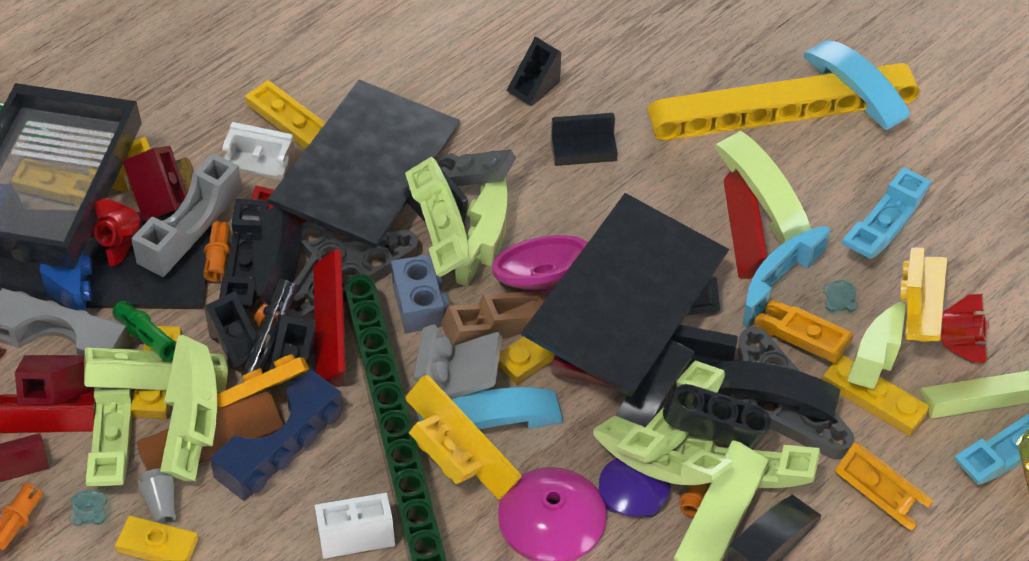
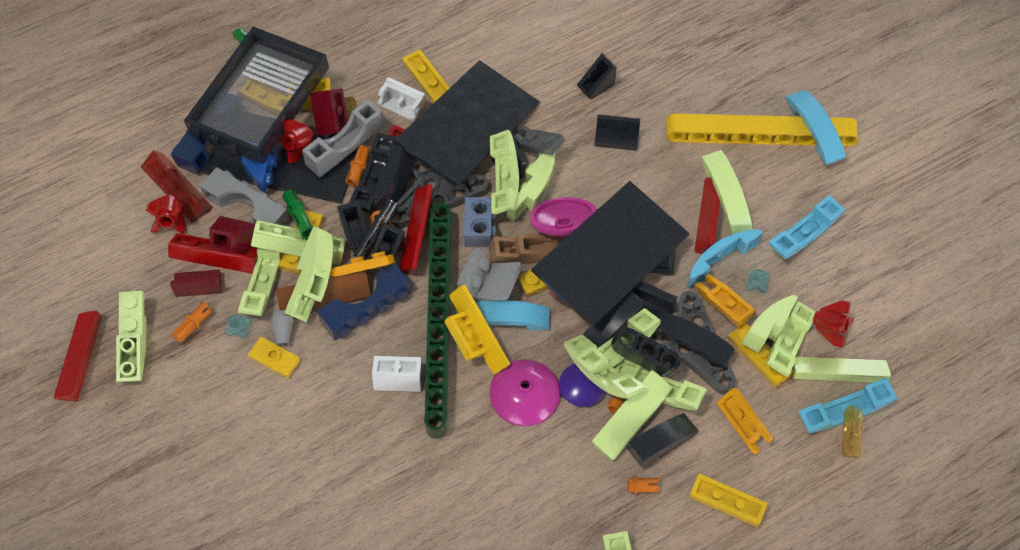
camera: 15 degrees right, 10 degrees up
yellow bracket [900,248,947,342] -> none
none -> yellowish green slope [767,300,815,377]

